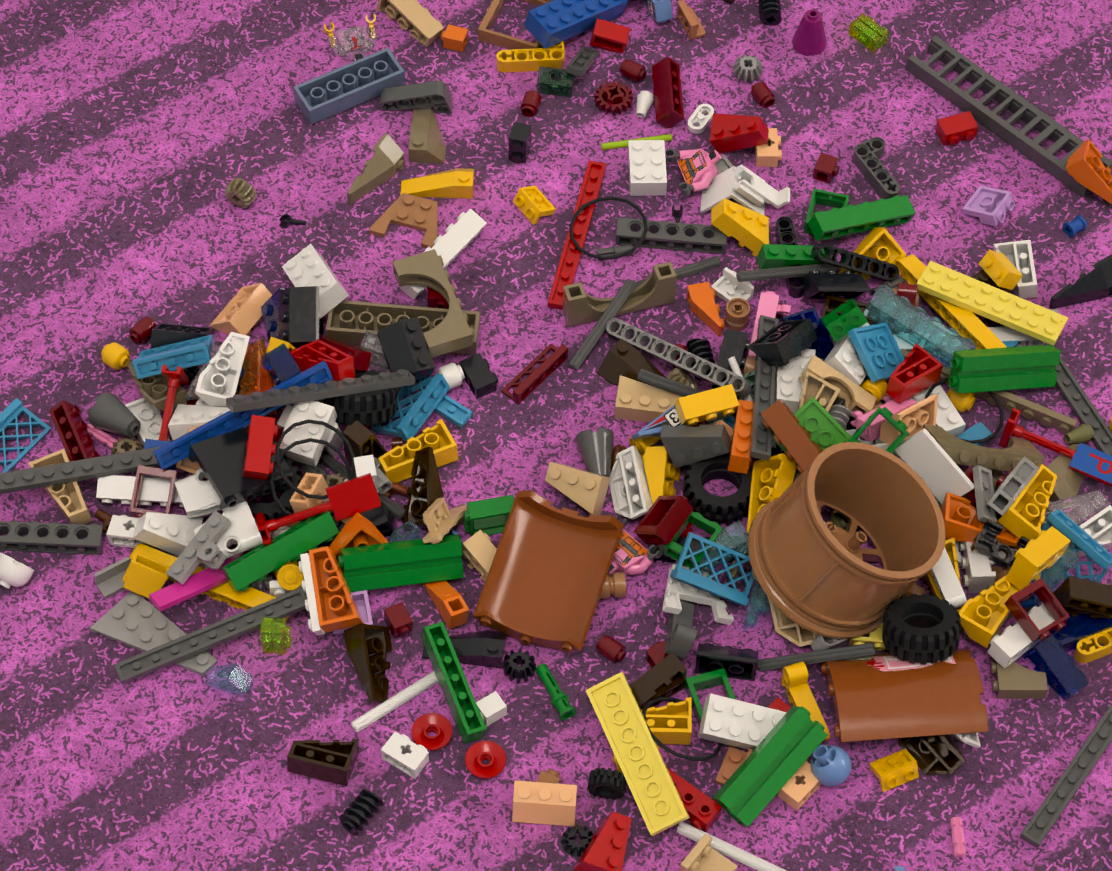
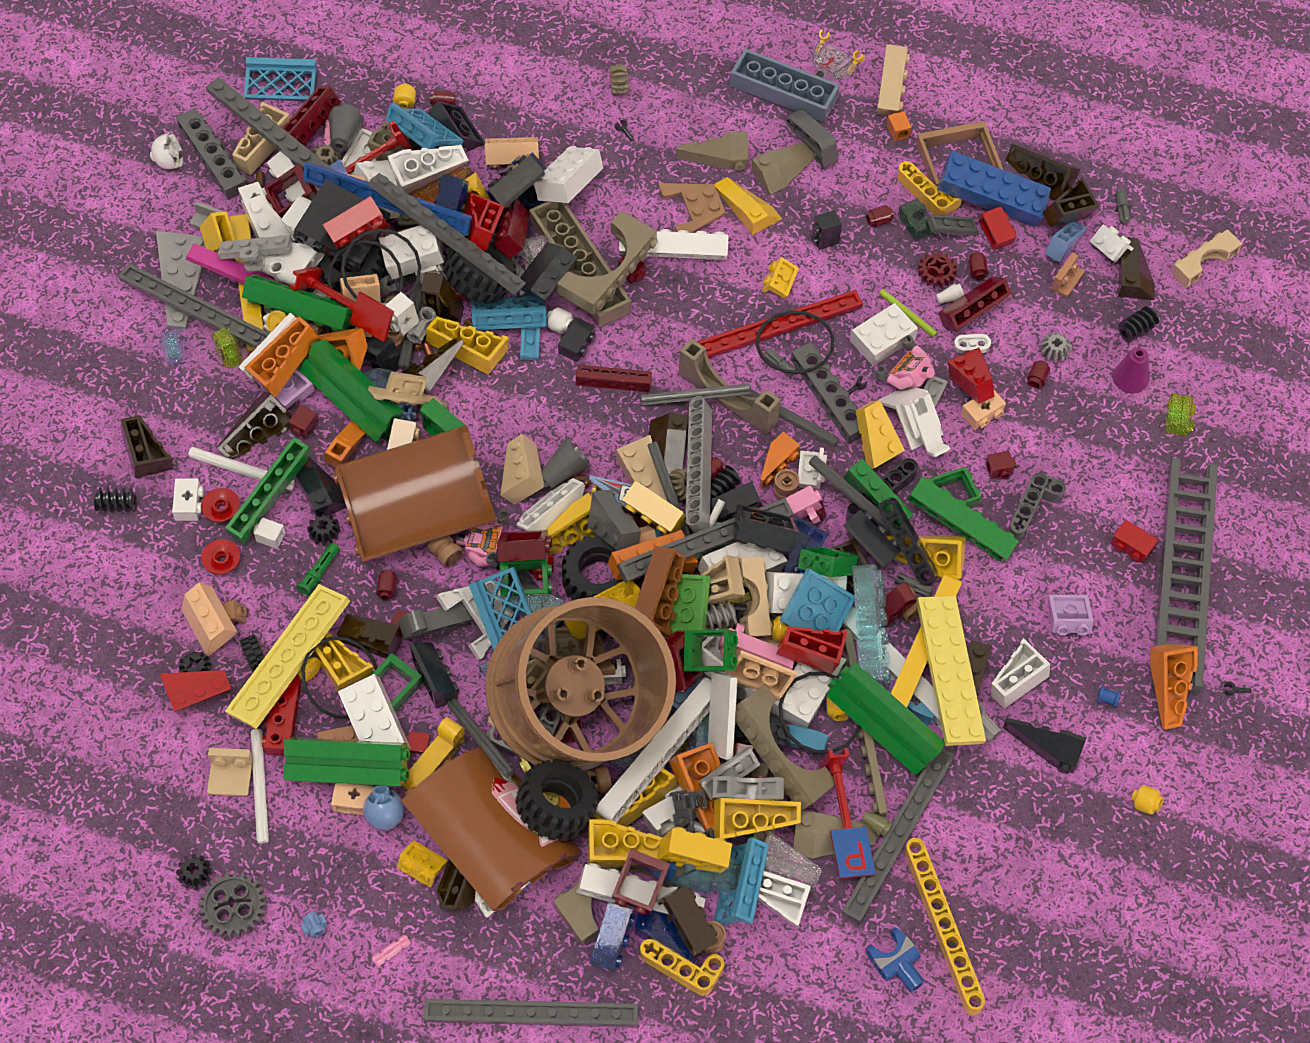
camera: 55 degrees right, 5 degrees up
yellow brick [979,249,1023,290] -> none

